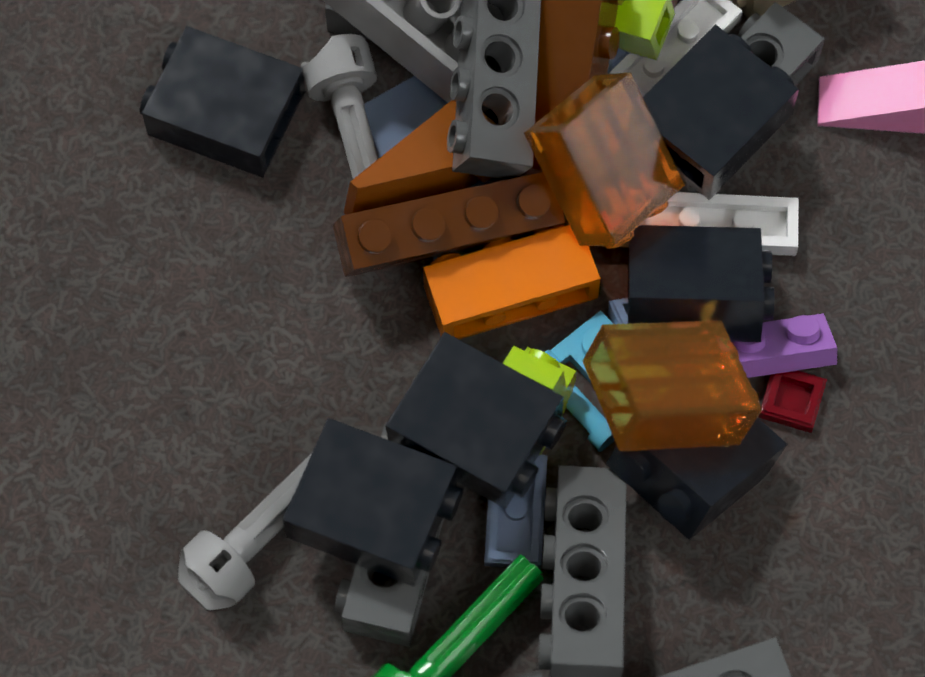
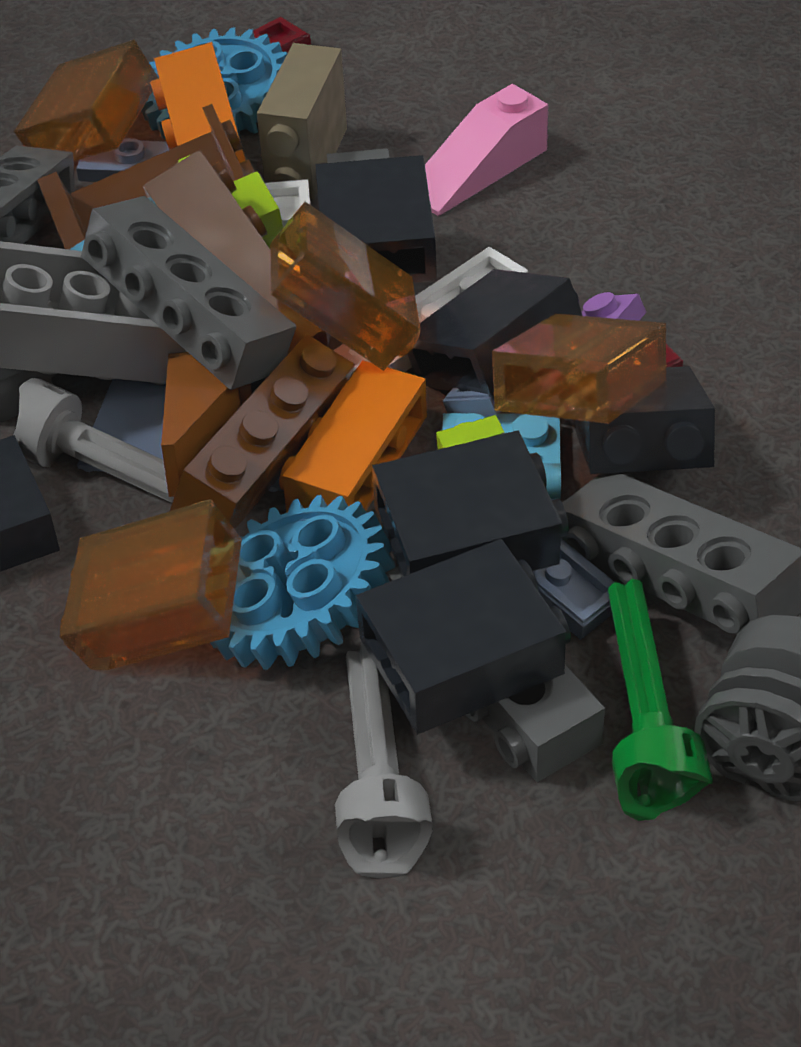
camera: 45 degrees left, 20 degrees down
none -> clear orange brick [59,499,242,670]
none -> dark azure gear [193,495,395,670]

